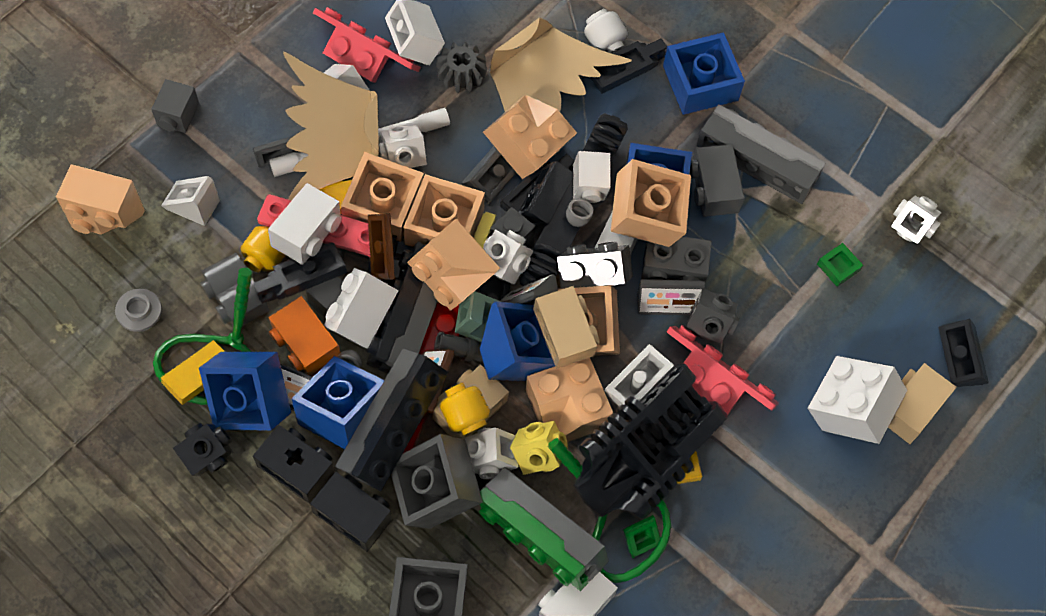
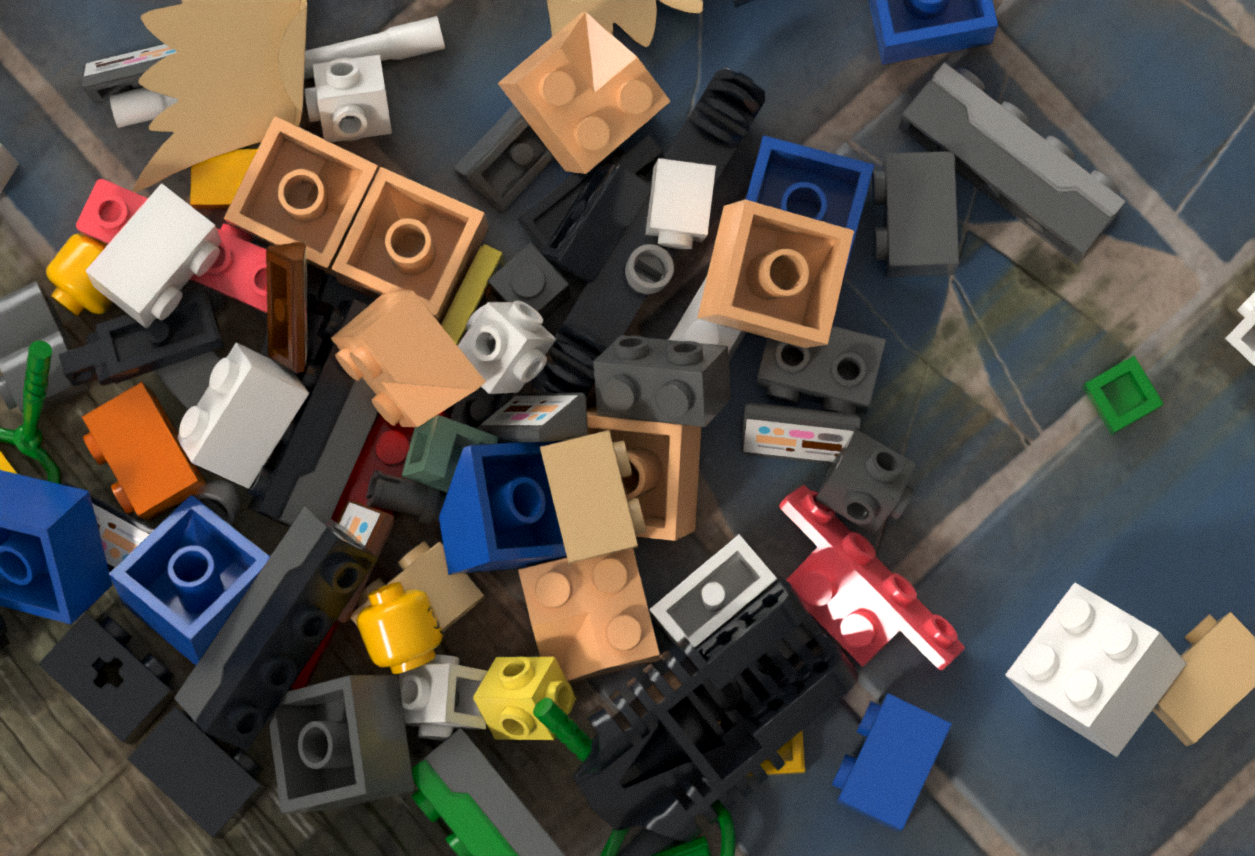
camera: 20 degrees right, 15 degrees up
none -> blue brick [831,693,952,832]

